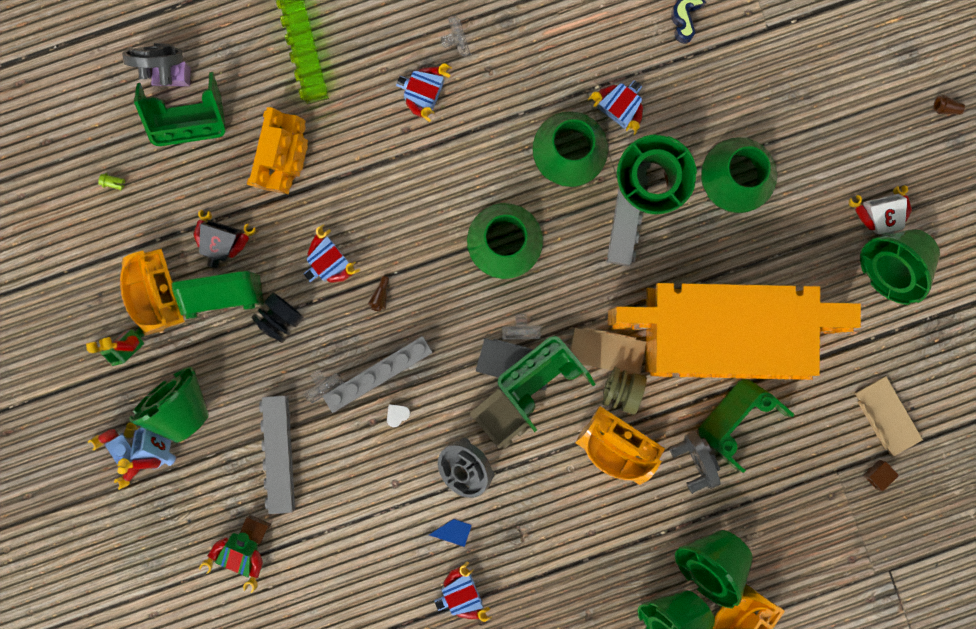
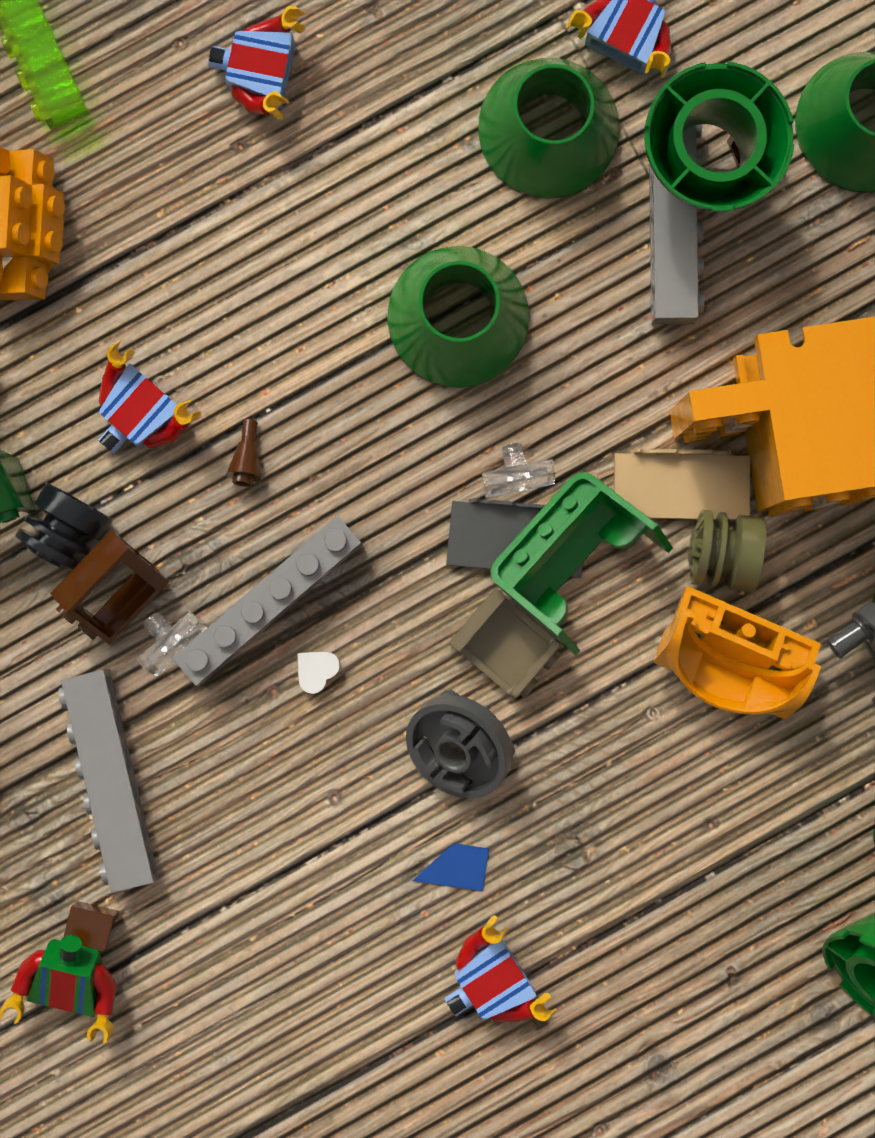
camera: 10 degrees left, 0 degrees up
none -> reddish brown window [50,530,169,645]

